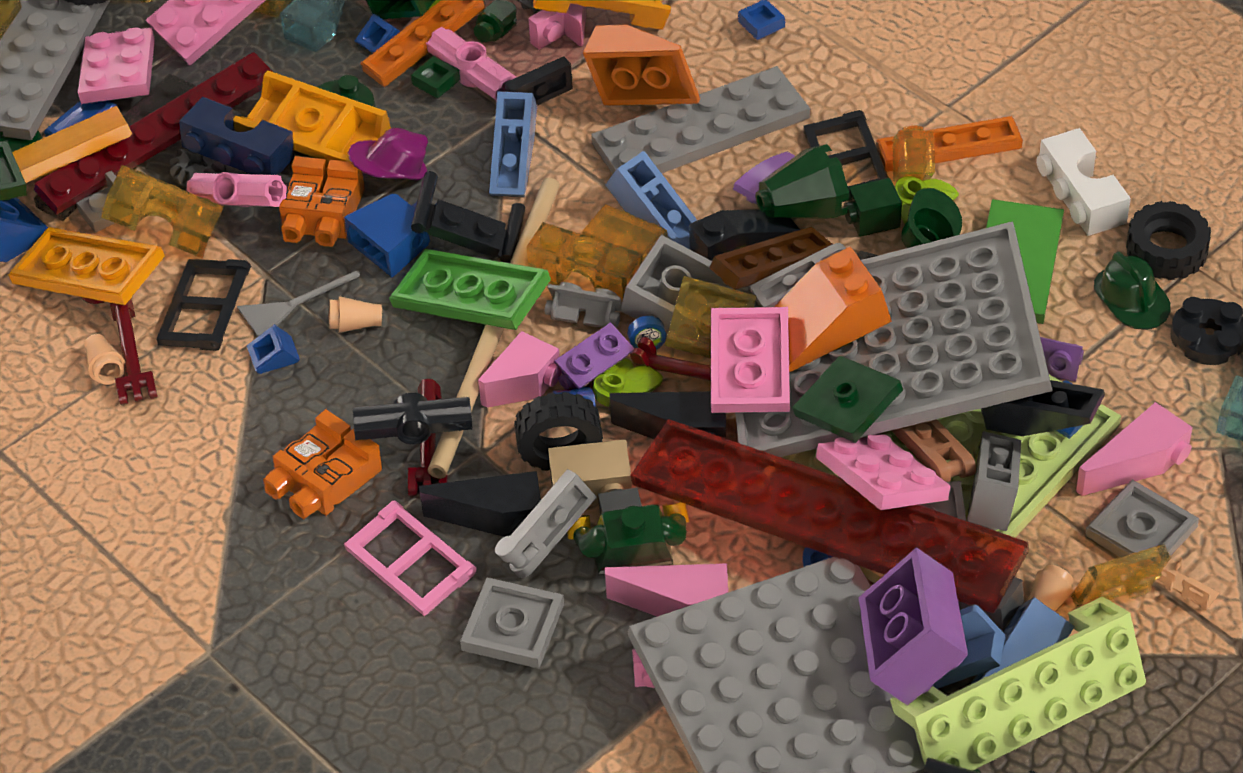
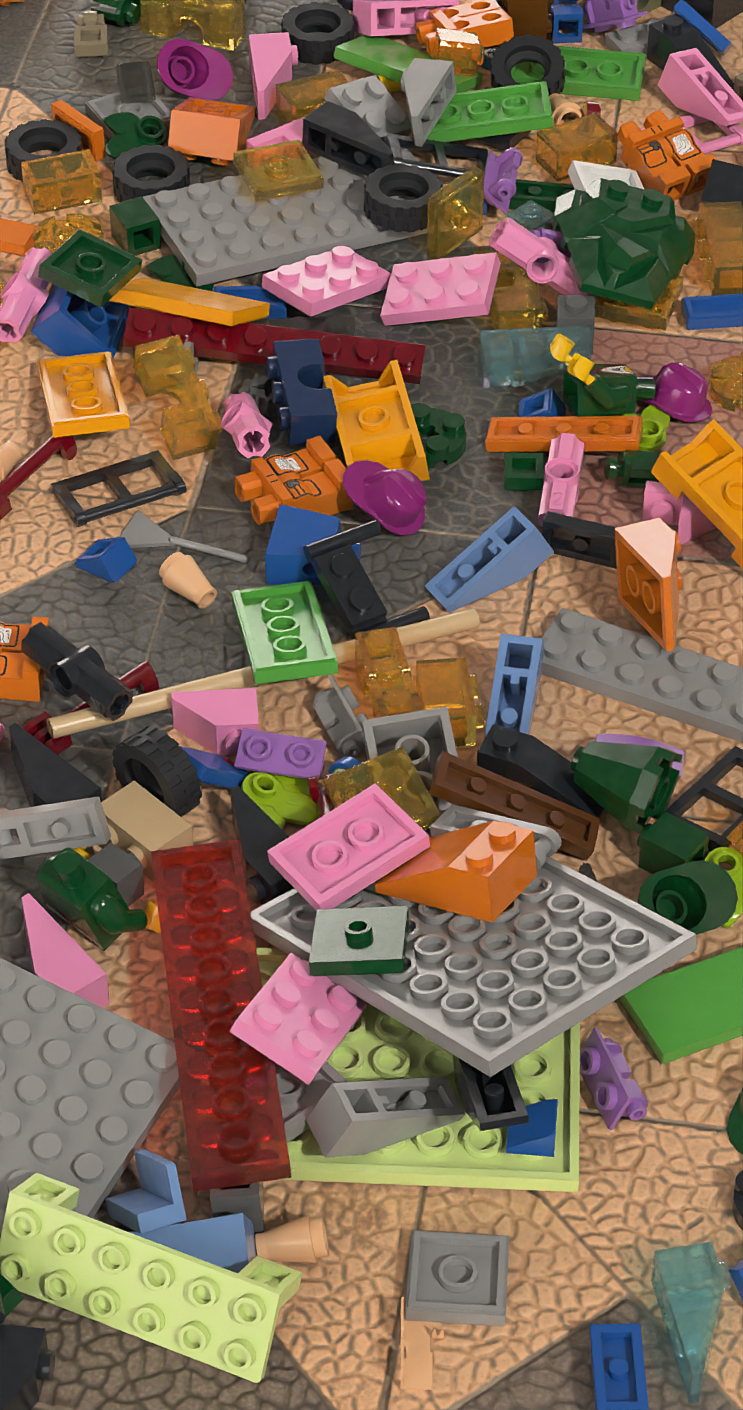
camera: 50 degrees right, 5 degrees down
medium lavender brick [859,547,968,705] -> none
nougat plate [891,419,976,483] -> none
clear yellow plate [1071,544,1171,609] -> none
bright pink slope [1076,402,1193,496] -> none

